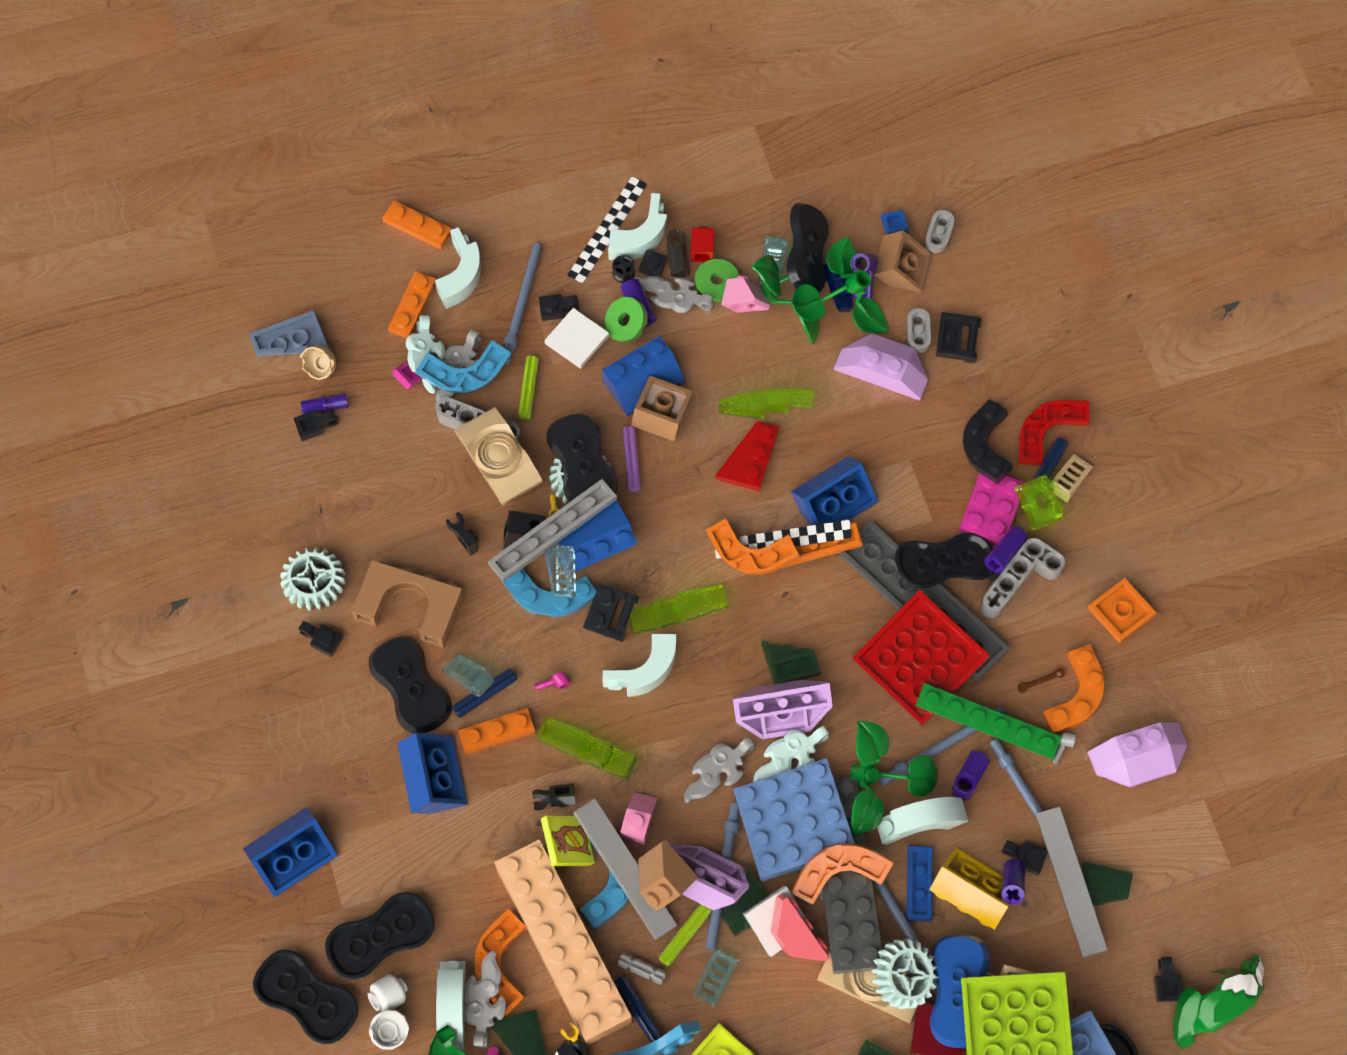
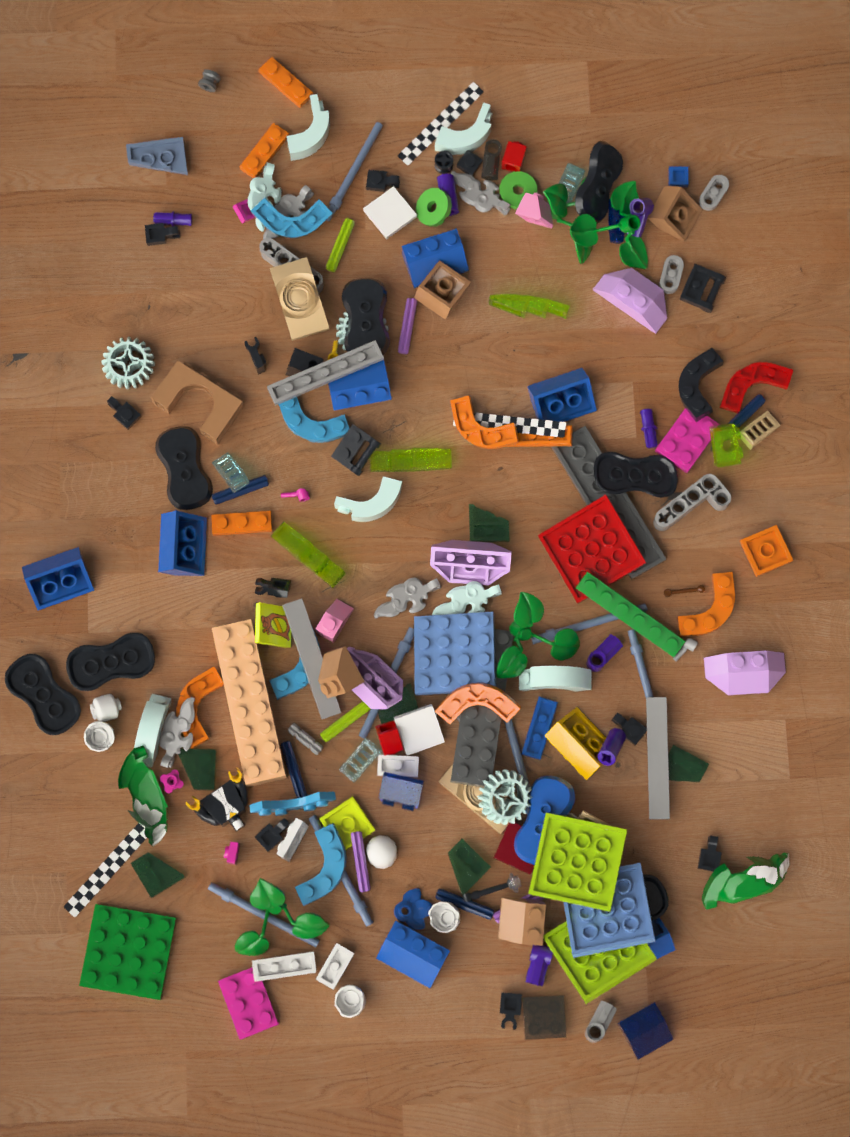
camera: 15 degrees right, 10 degrees up
tan hair [300,345,336,380] -> none
clear light blue slope [545,546,576,598] -> none
red wing [715,421,779,492] -> none
coral slope [770,894,829,961] -> none
dark purple piece [984,527,1028,573] -> none
none -> dark grey wheel [198,69,221,93]
none -> red brick [375,720,403,756]
none -> white plate [377,755,419,778]
none -> clear blue slope [379,772,424,812]
none -> dark purple axle [640,409,658,449]

